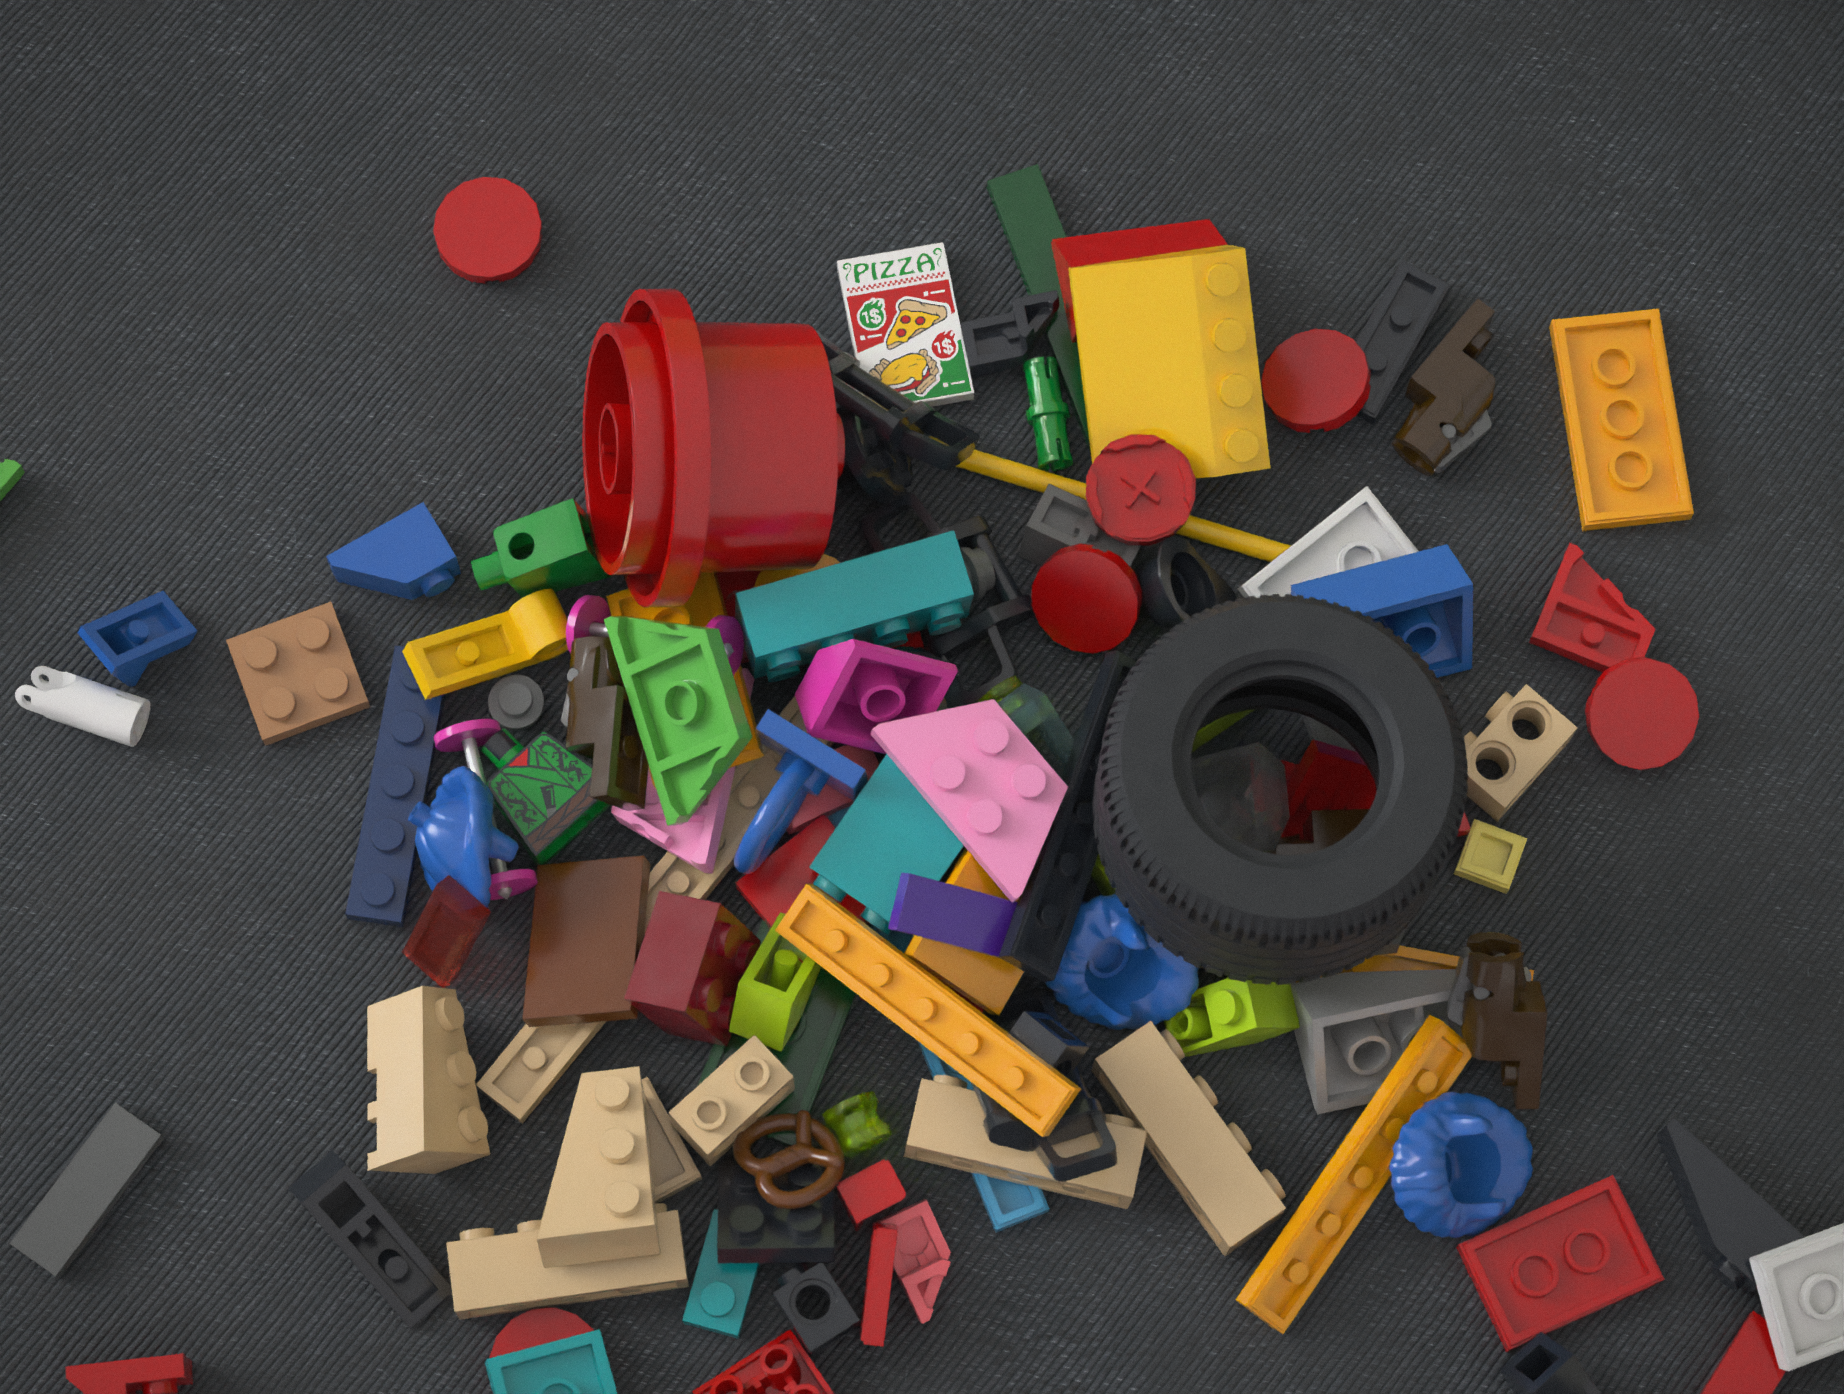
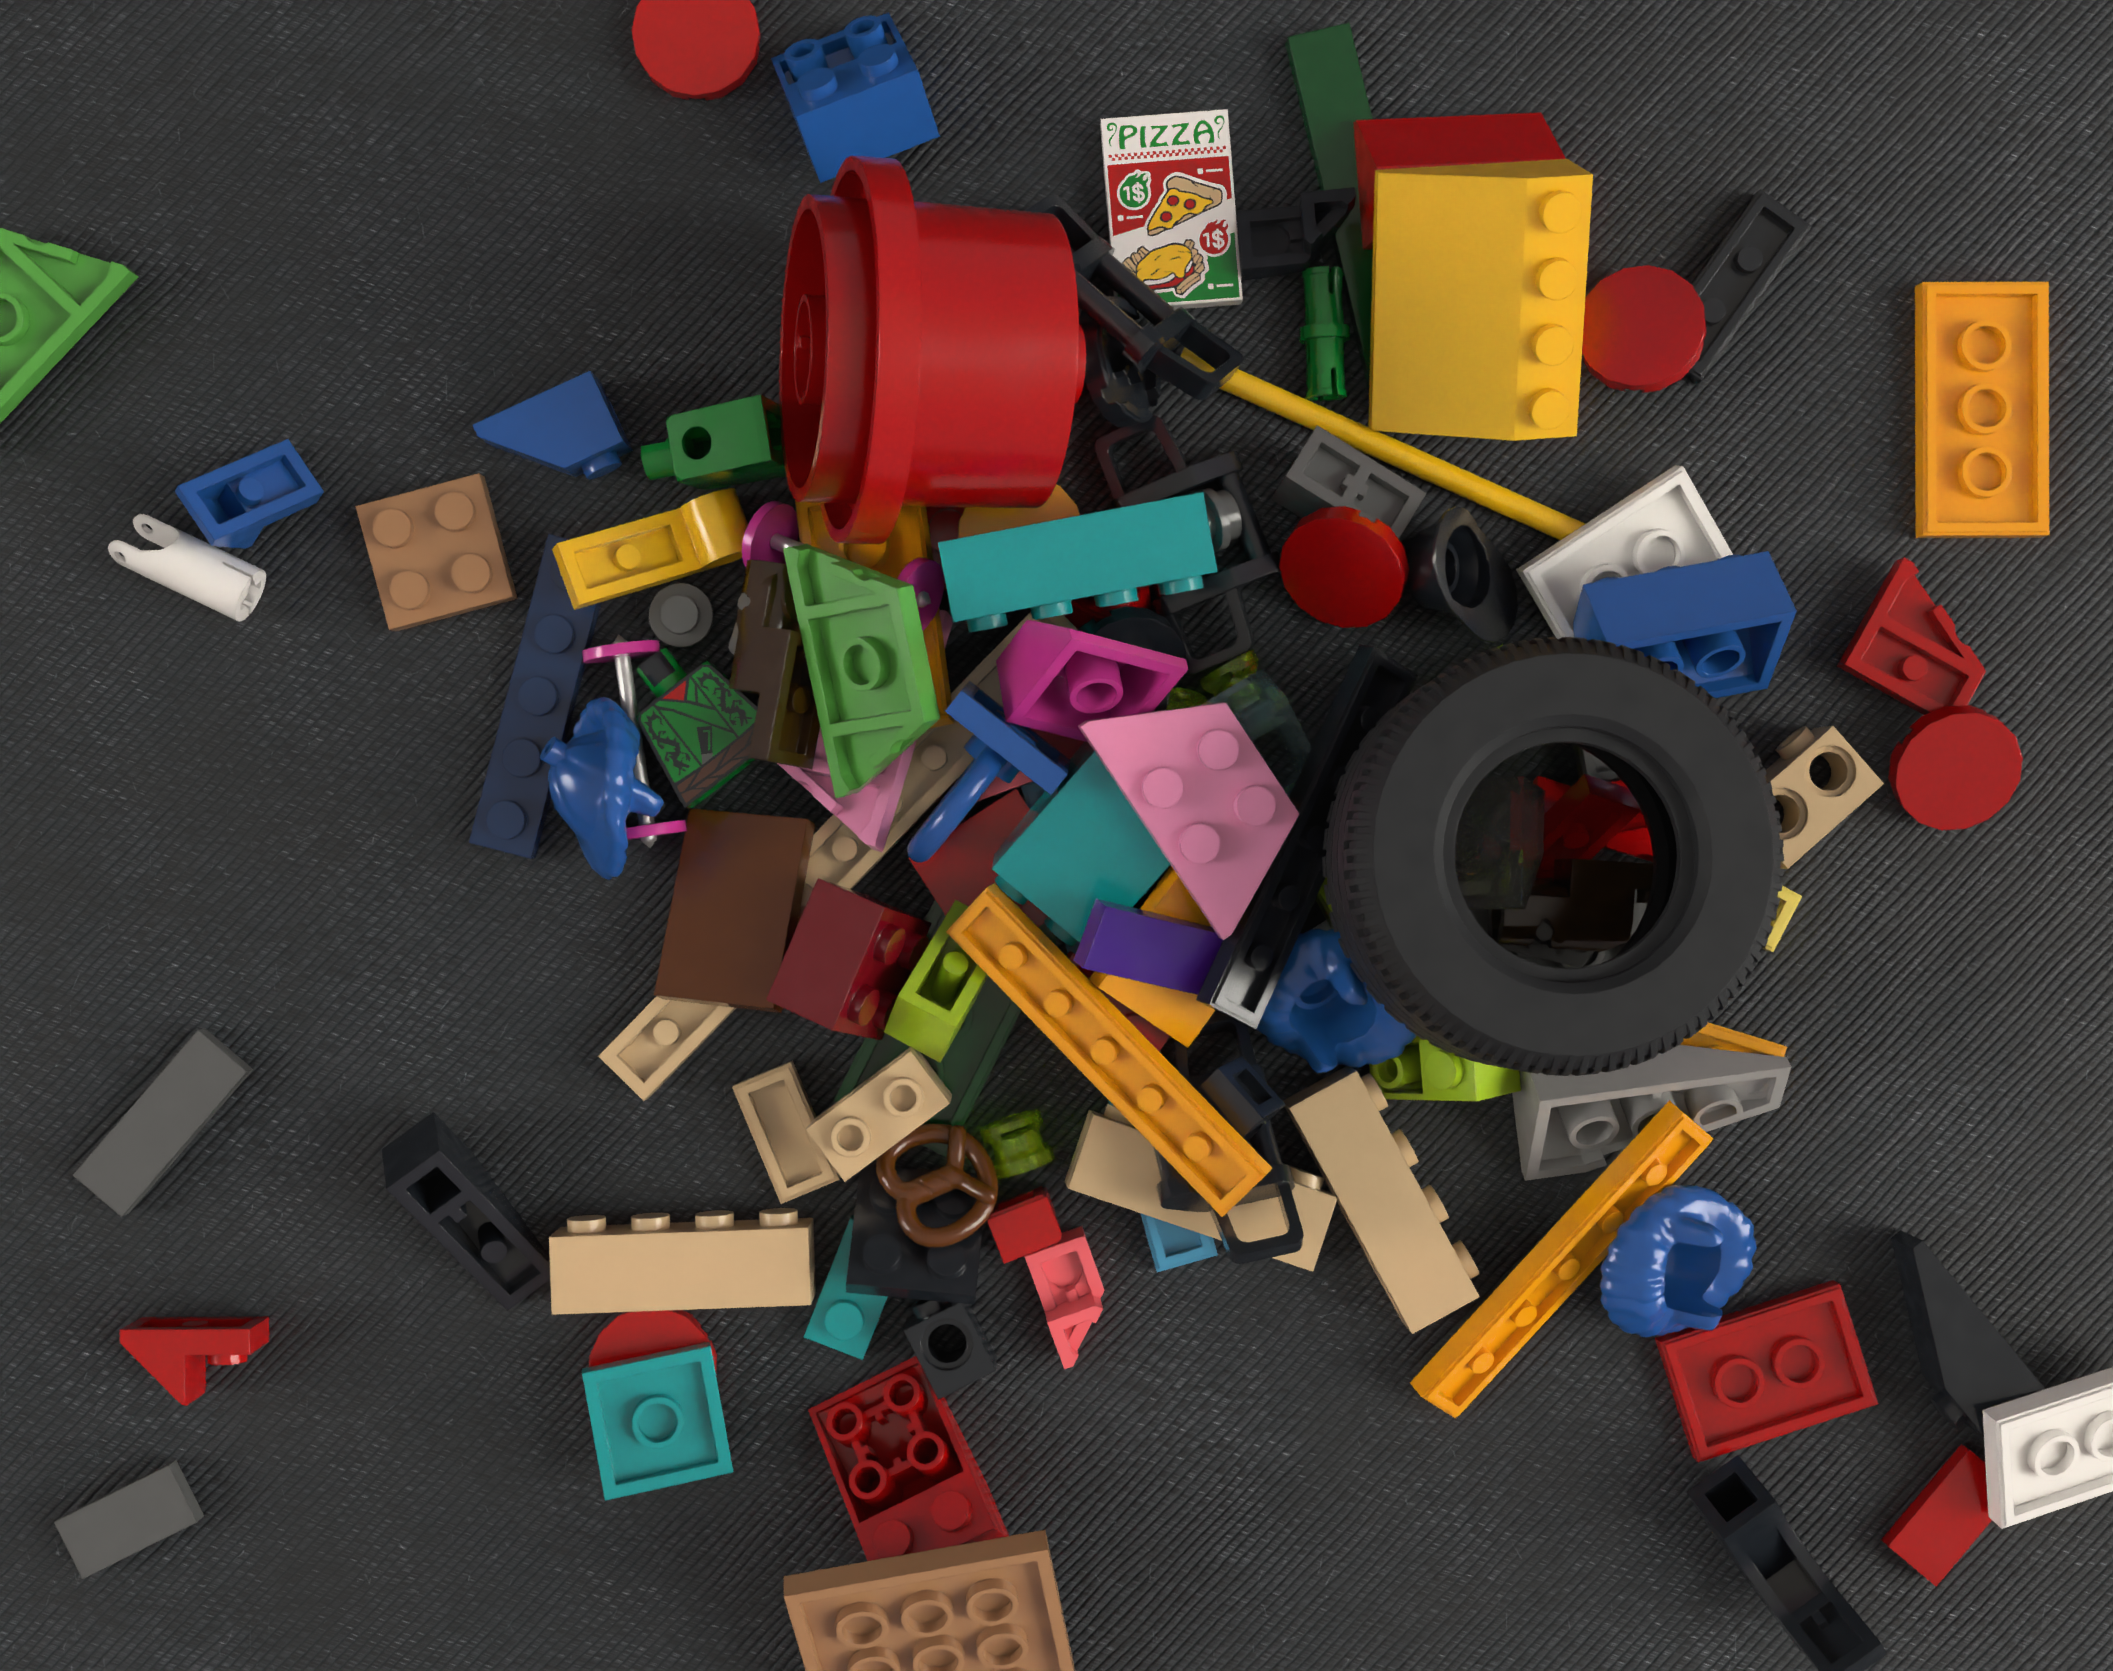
camera: 10 degrees right, 15 degrees up
tan wedge [367,986,491,1174] -> none
clear red tile [402,875,491,988] -> none
tan wedge [537,1066,660,1268] -> none
red tile [860,1222,898,1347] -> none
red tile [1086,434,1196,546] -> none
dark brown plate [1392,299,1496,476] -> none
dark brown plate [1446,932,1547,1109] -> none
none -> blue slope [771,12,940,183]

